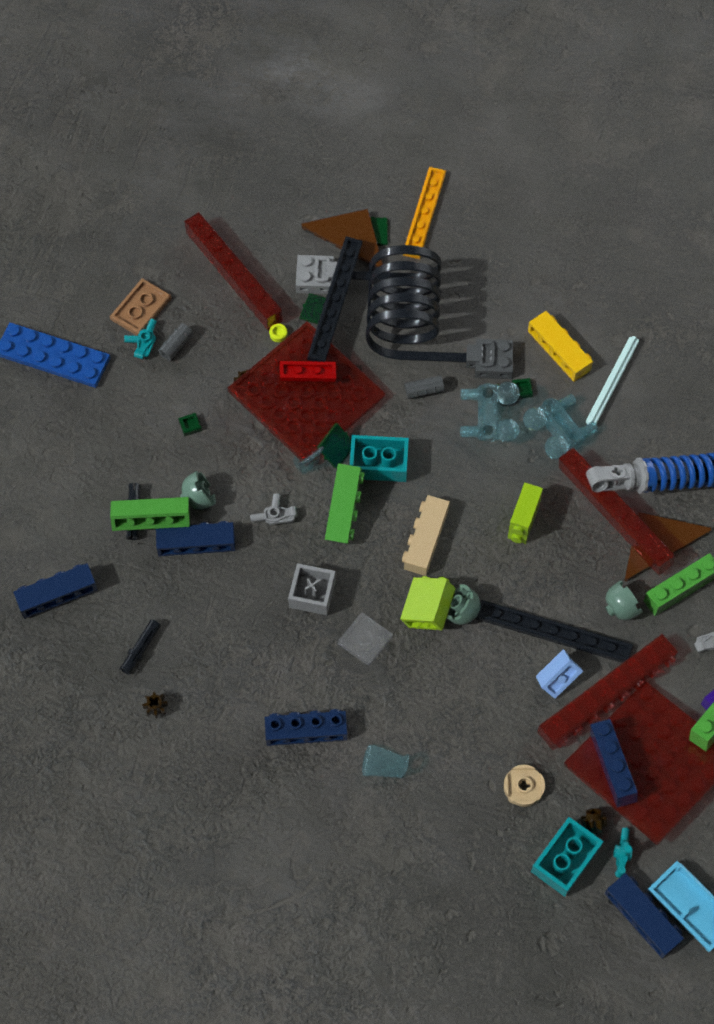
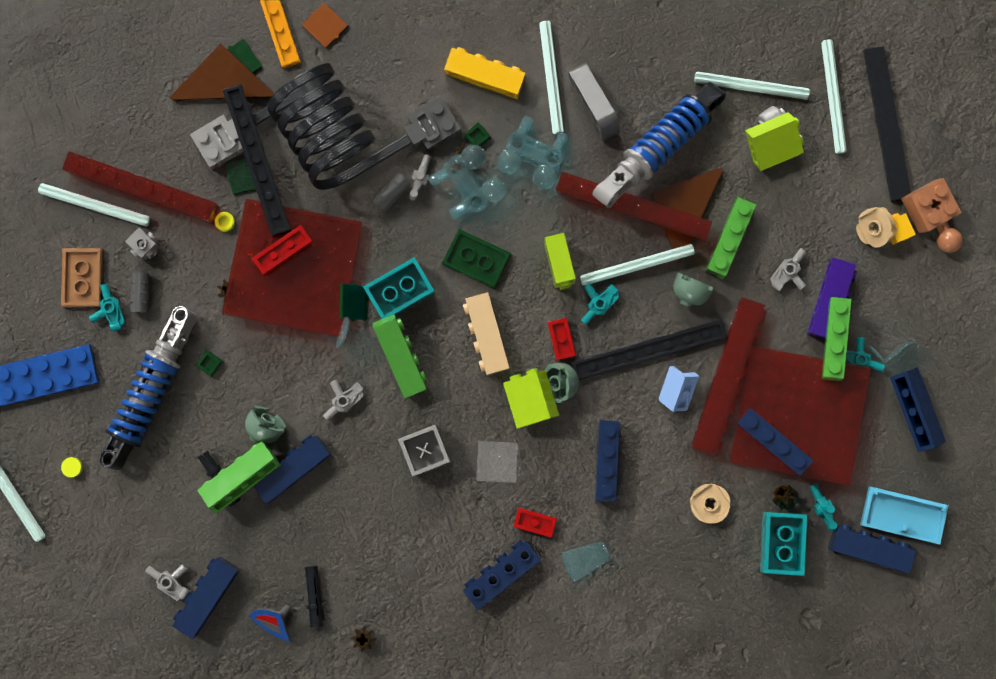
camera: 30 degrees left, 20 degrees up
none -> light aqua axle [38,183,151,227]
none -> neon yellow tile [61,457,83,477]
none -> piece [99,306,197,470]
none -> light grey brick [125,228,160,260]
none -> light grey piece [145,564,190,601]
none -> shield [249,605,291,642]
none -> dark orange piece [302,3,348,48]
none -> light grey piece [409,154,432,200]
none -> dark green tile [442,229,511,289]
none -> red plate [513,507,557,538]
none -> red plate [547,318,576,361]
none -> beam [568,63,620,141]
none -> light aqua axle [580,244,695,286]
none -> teal piece [581,284,619,325]
none -> dark blue brick [594,420,620,502]

